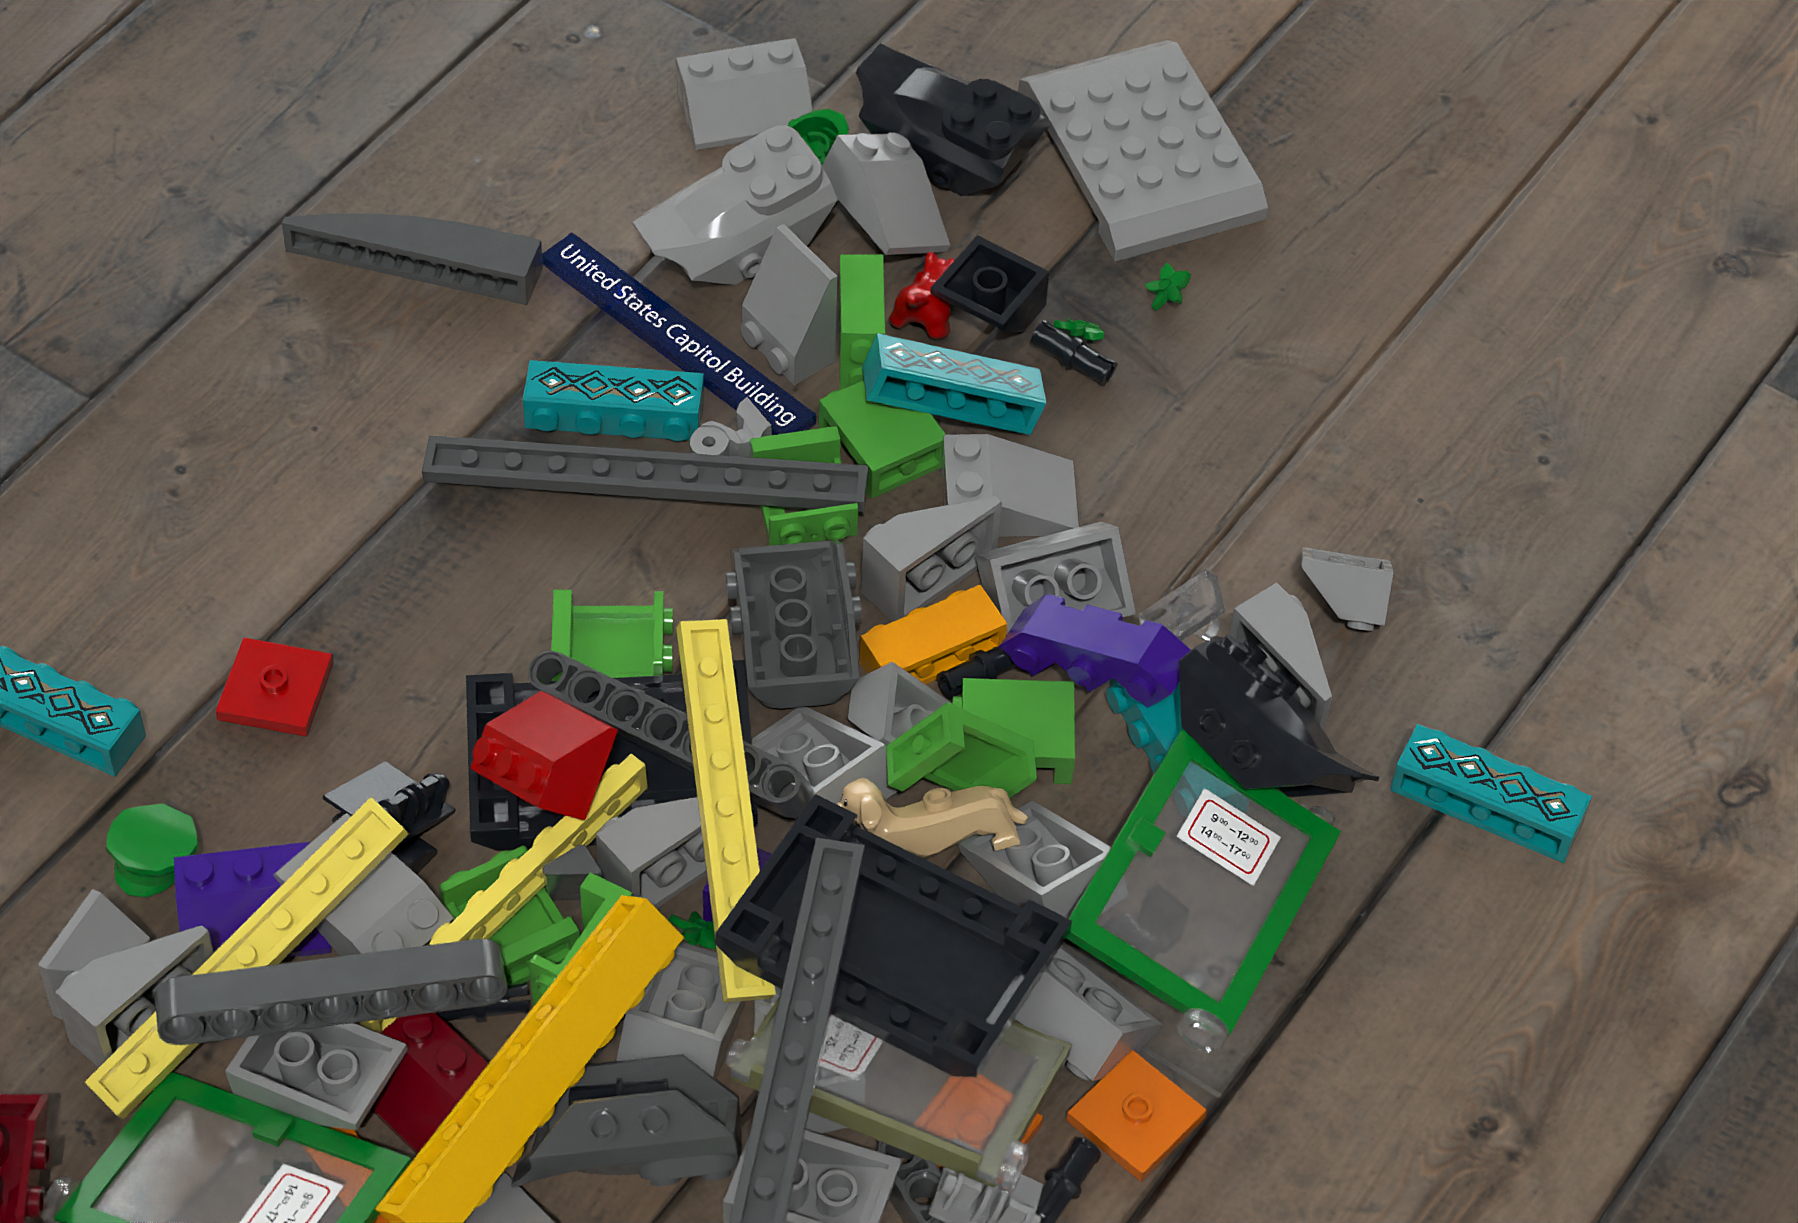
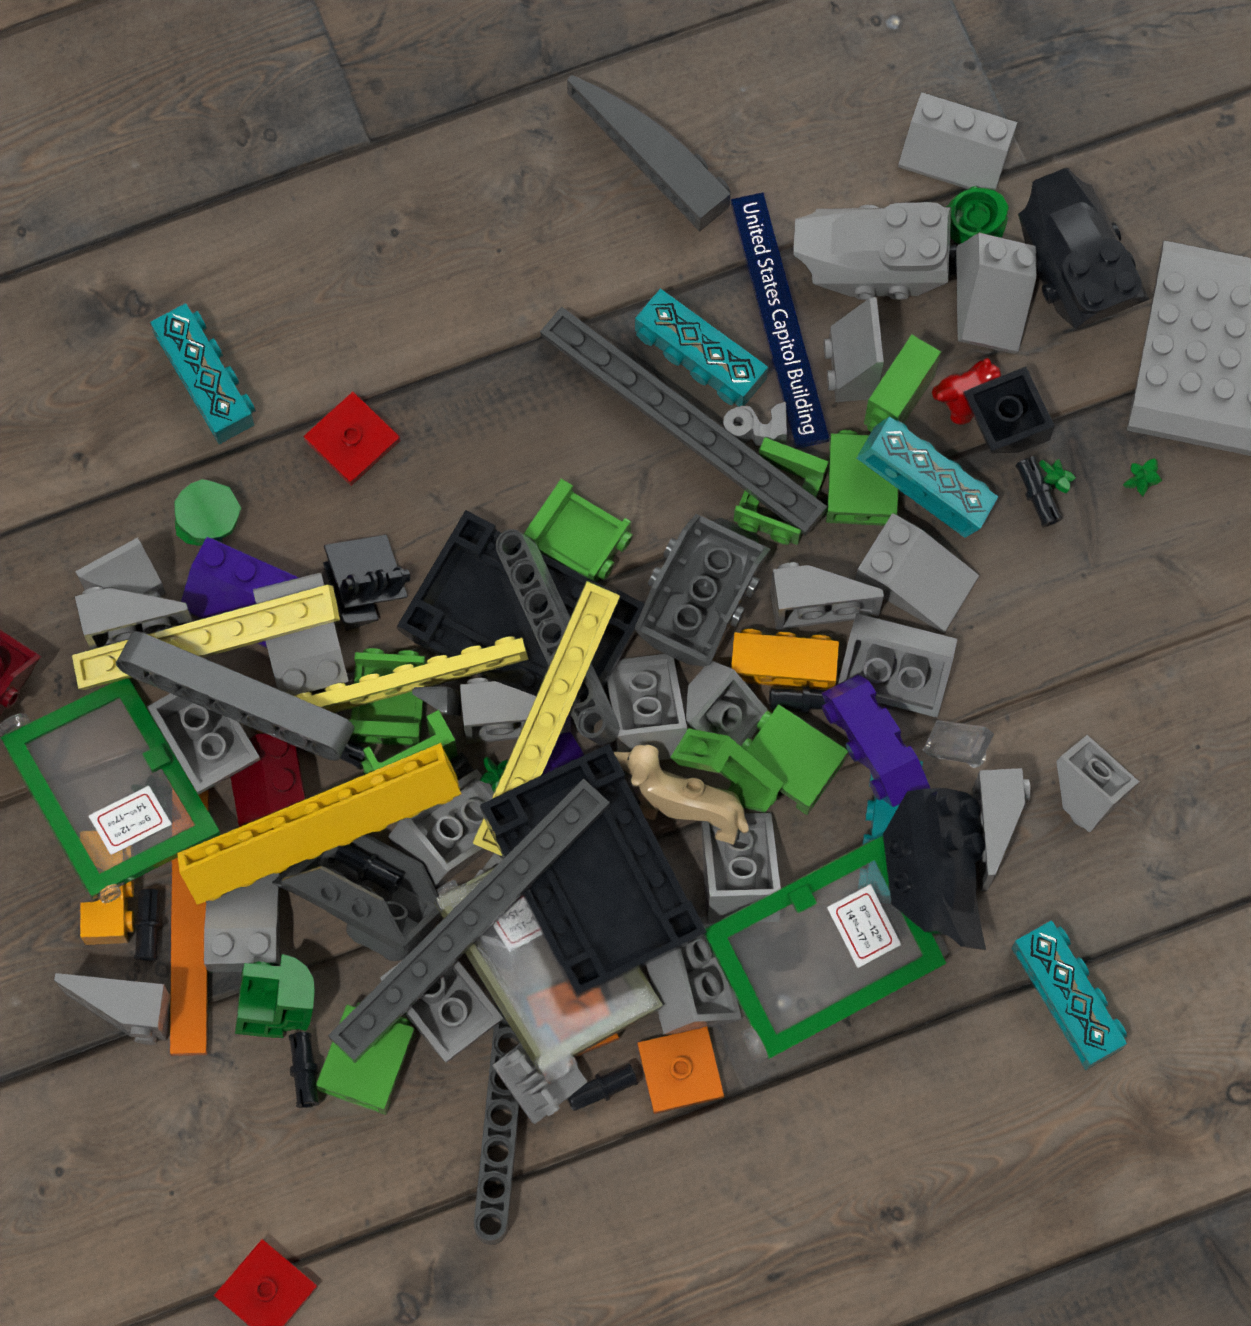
camera: 35 degrees right, 20 degrees up
red slope [470,691,618,820] -> none

